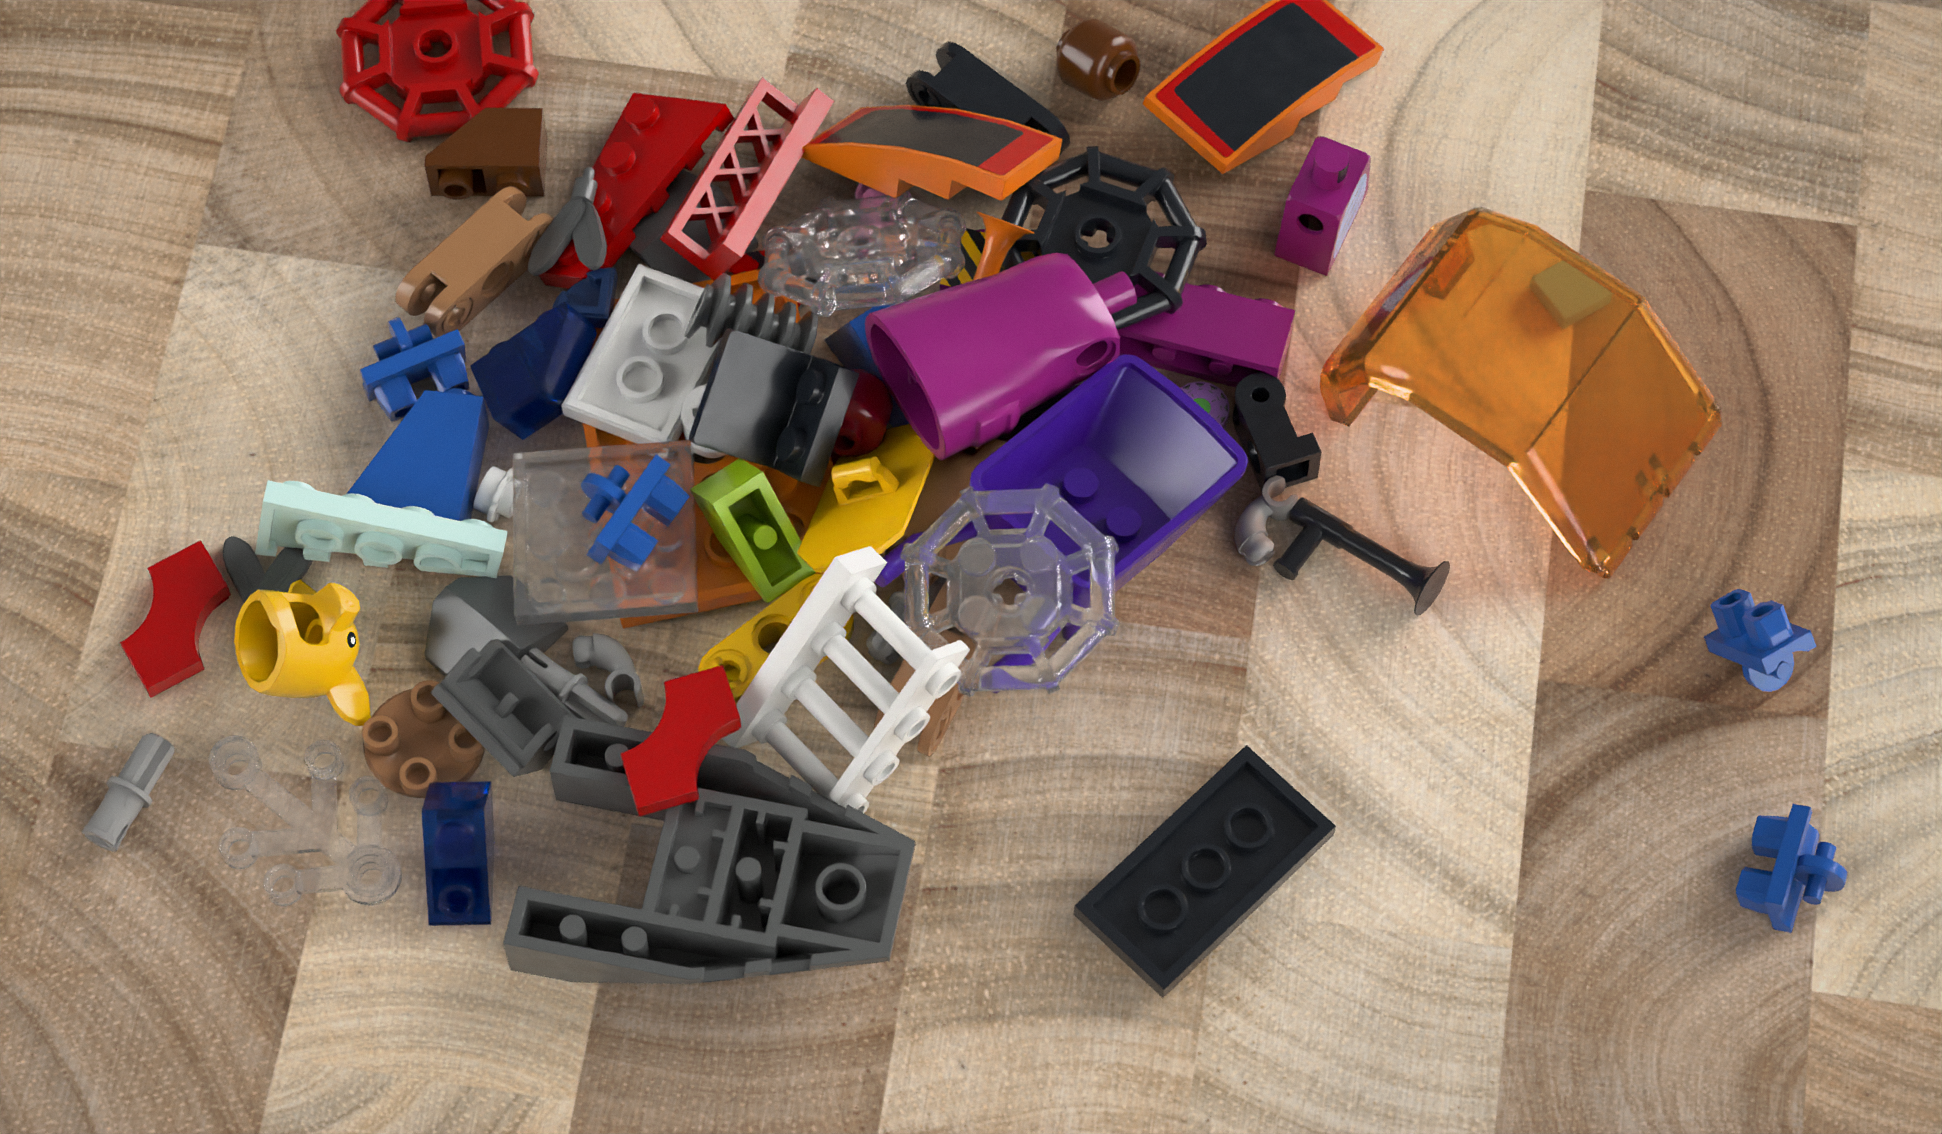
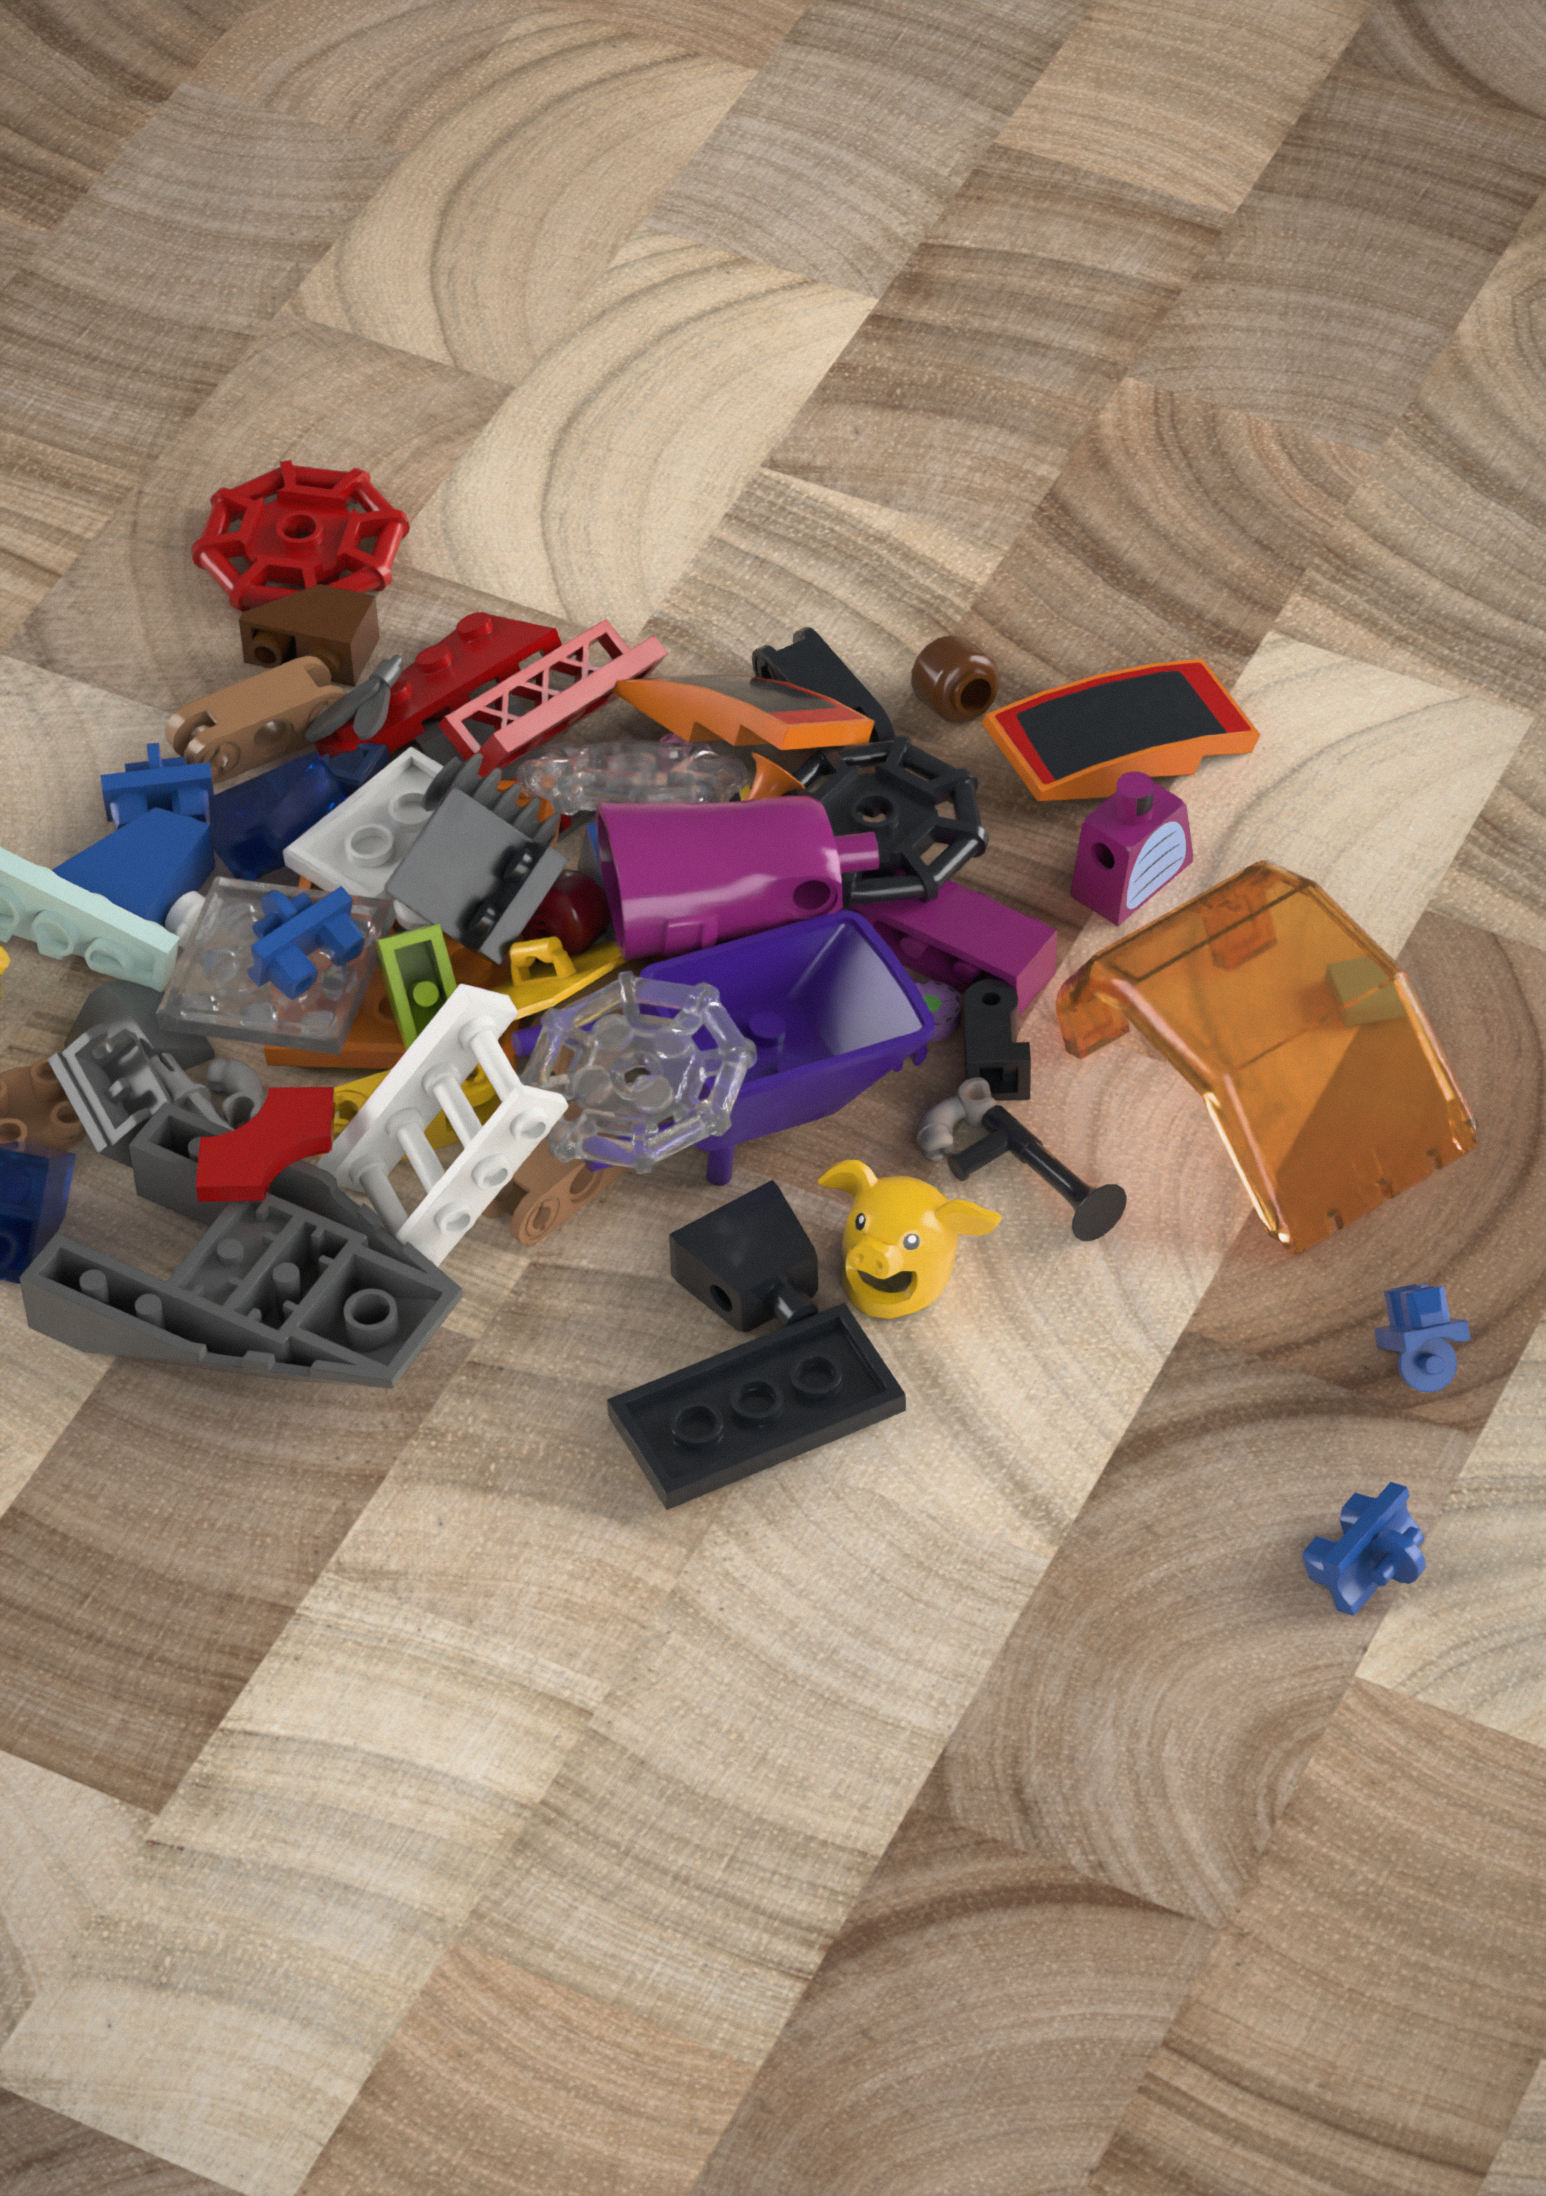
camera: 20 degrees right, 15 degrees down
none -> black torso [669,1180,818,1332]
none -> yellow piece [817,1160,1002,1319]

